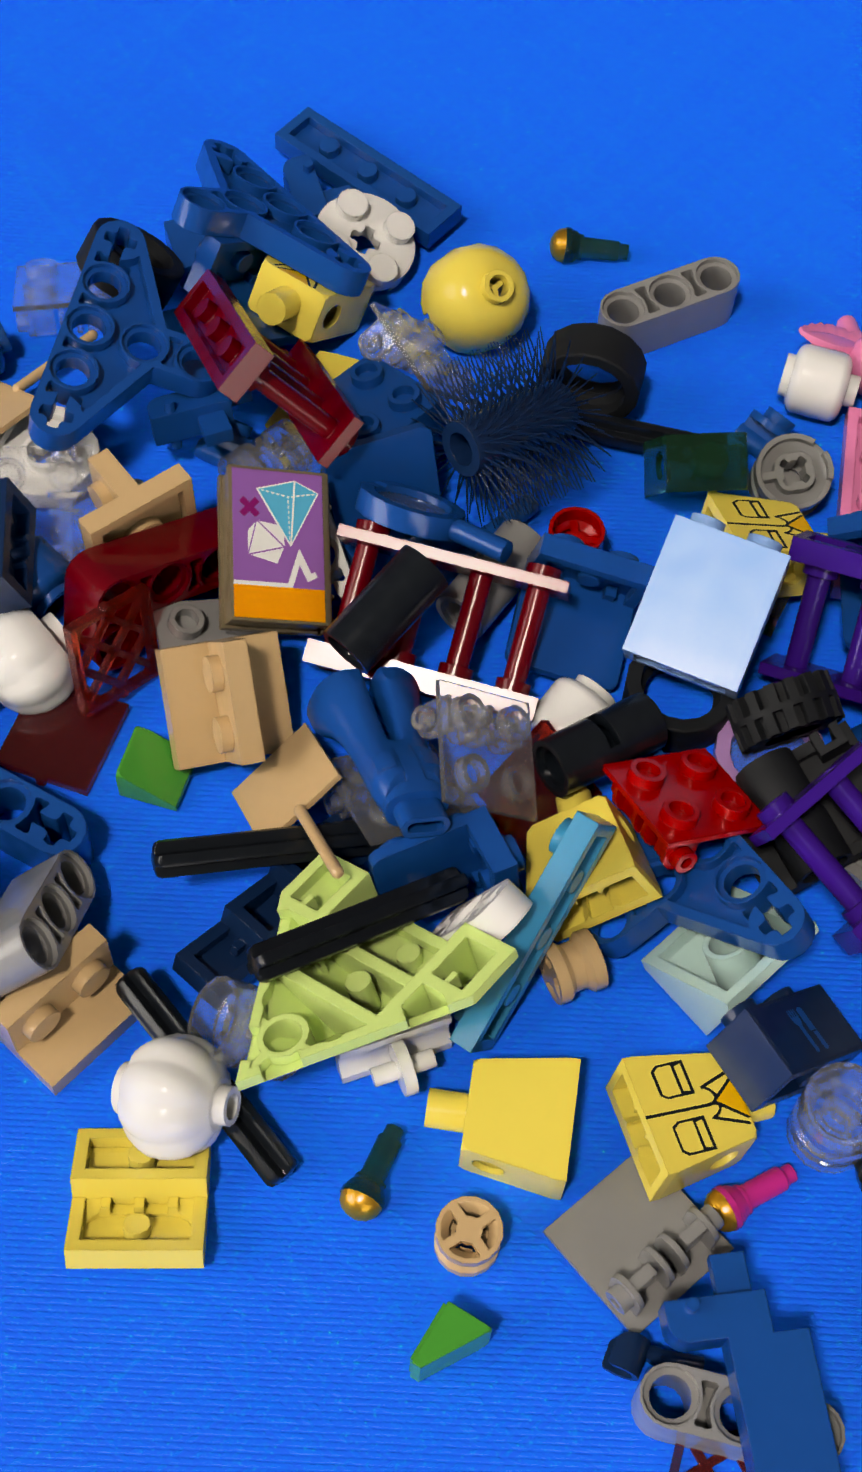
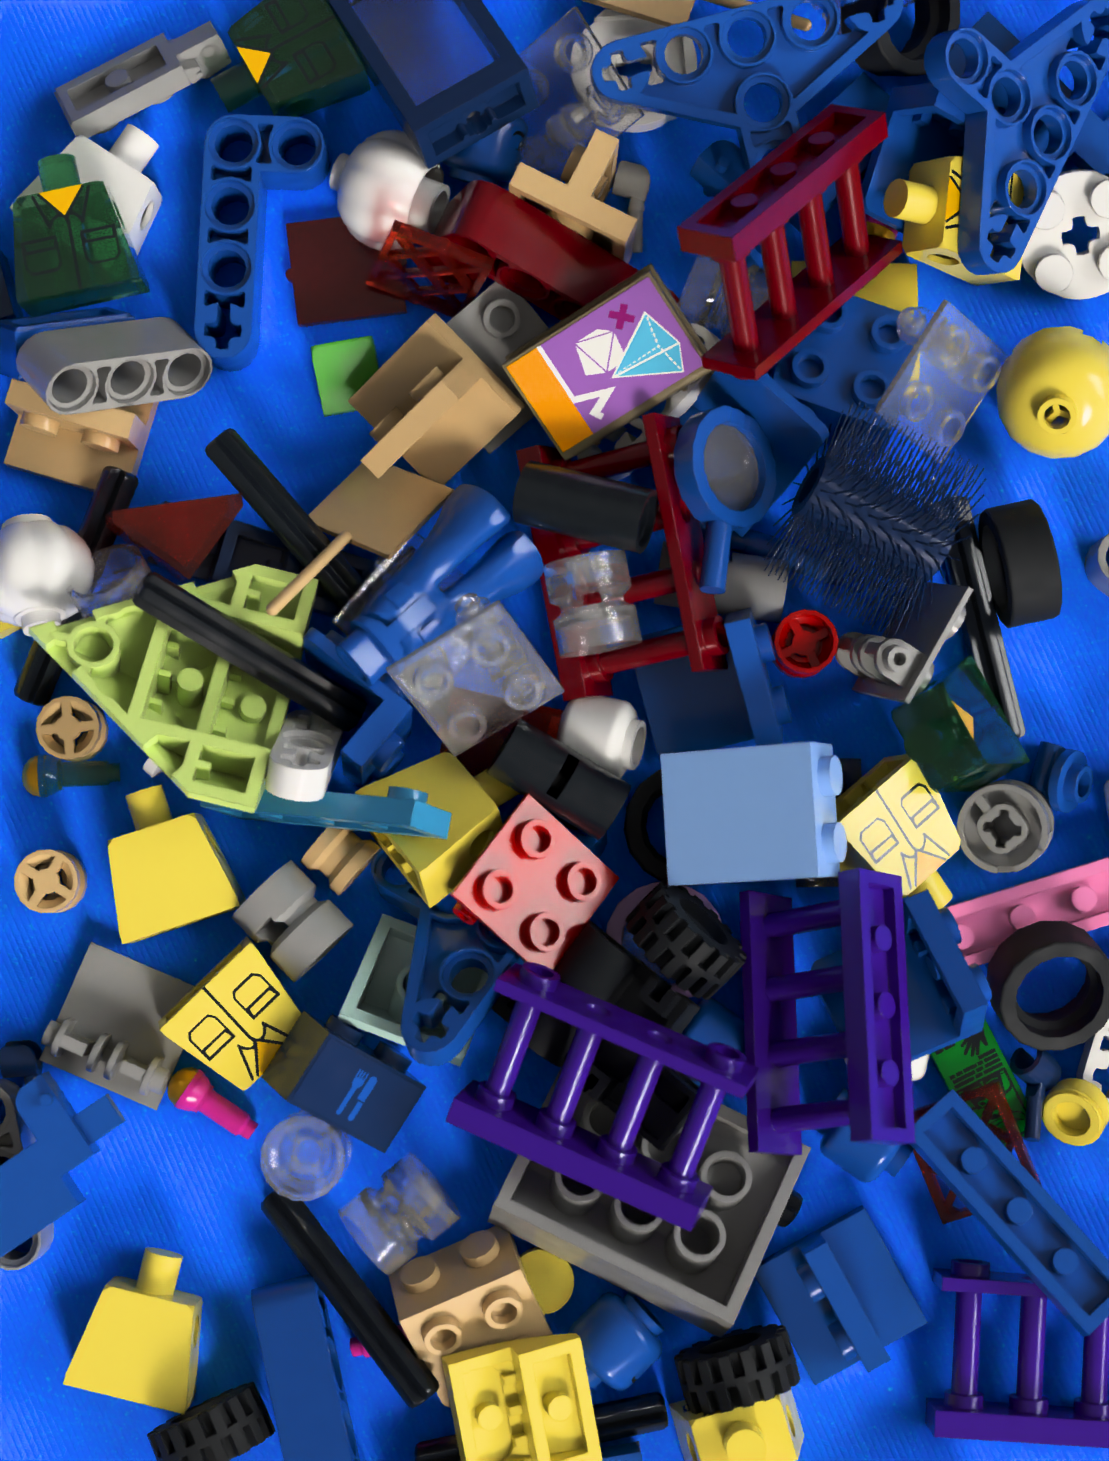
camera: 70 degrees right, 25 degrees up
none -> tan wheel [35,696,109,762]
none -> clear red slope [105,493,243,582]
none -> light grey wheel [231,860,354,982]
none -> clear wheel [543,550,642,658]
none -> light grey hinge [835,582,973,704]

